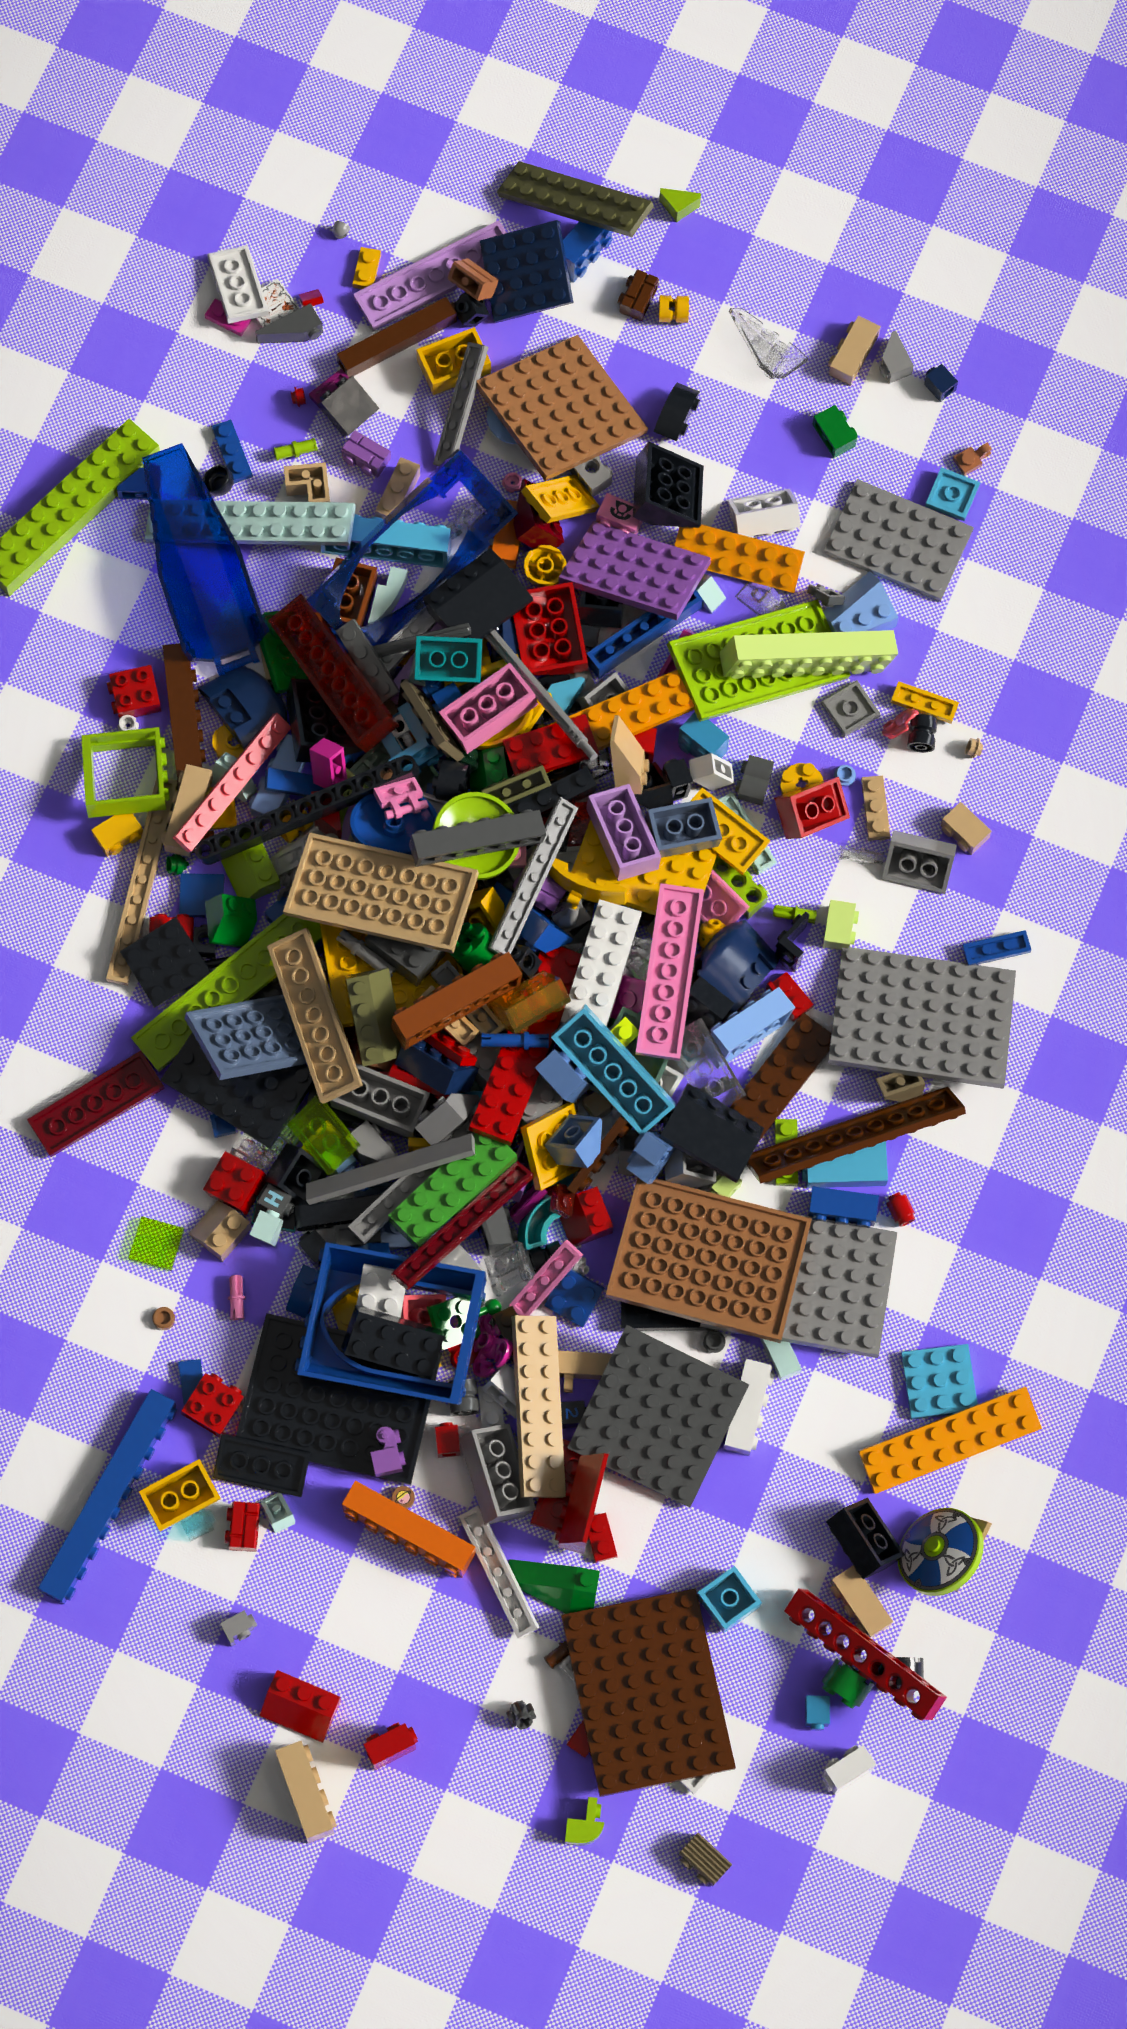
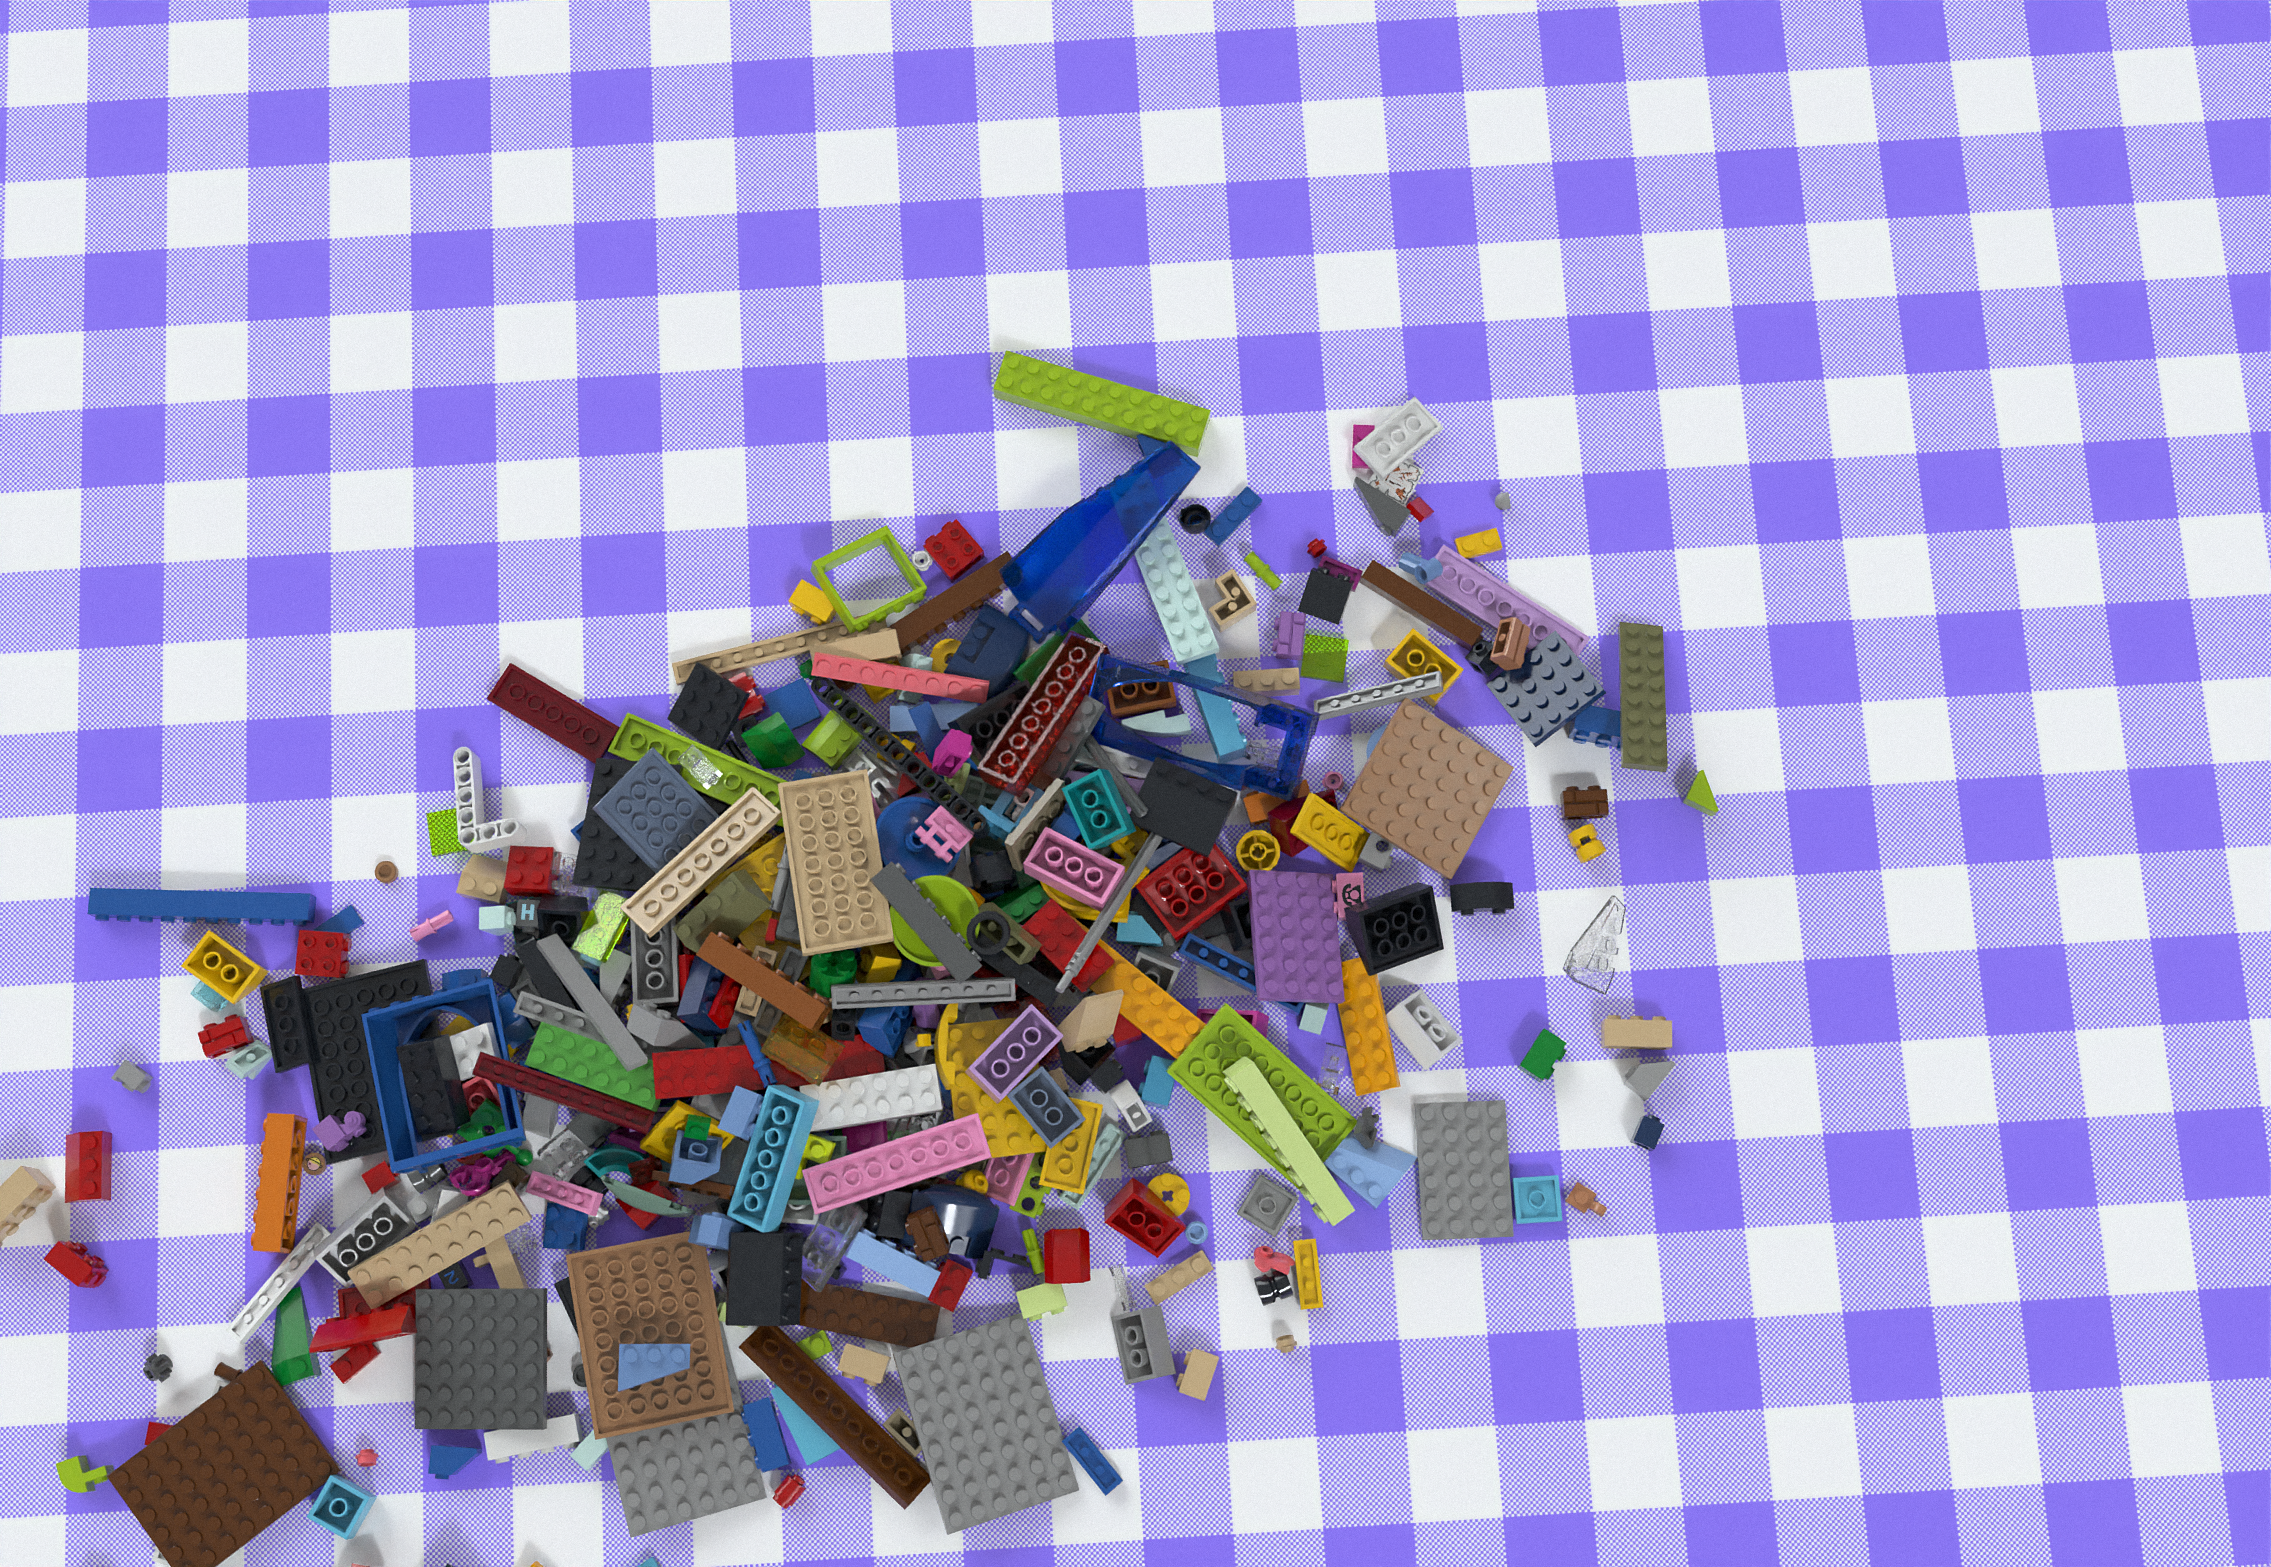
camera: 70 degrees right, 5 degrees up
none -> coral plate [355,1449,379,1467]
none -> blue slope [428,1445,482,1479]
none -> white beam [453,747,528,853]
none -> clear brick [504,1224,538,1256]
none -> sand green slope [601,1175,696,1217]
none -> medium blue wedge [618,1344,691,1392]
none -> clear slope [677,744,722,789]
none -> green plate [684,1114,711,1141]
none -> red tile [765,918,779,945]
none -> tan brick [837,1343,892,1387]
none -> reddish brown brick [905,1205,951,1262]
none -> black tyre [966,911,1011,955]
none -> red slope [1044,1227,1091,1284]
none -> clear neon green tile [1300,634,1349,683]
none -> medium blue piece [1398,552,1443,584]

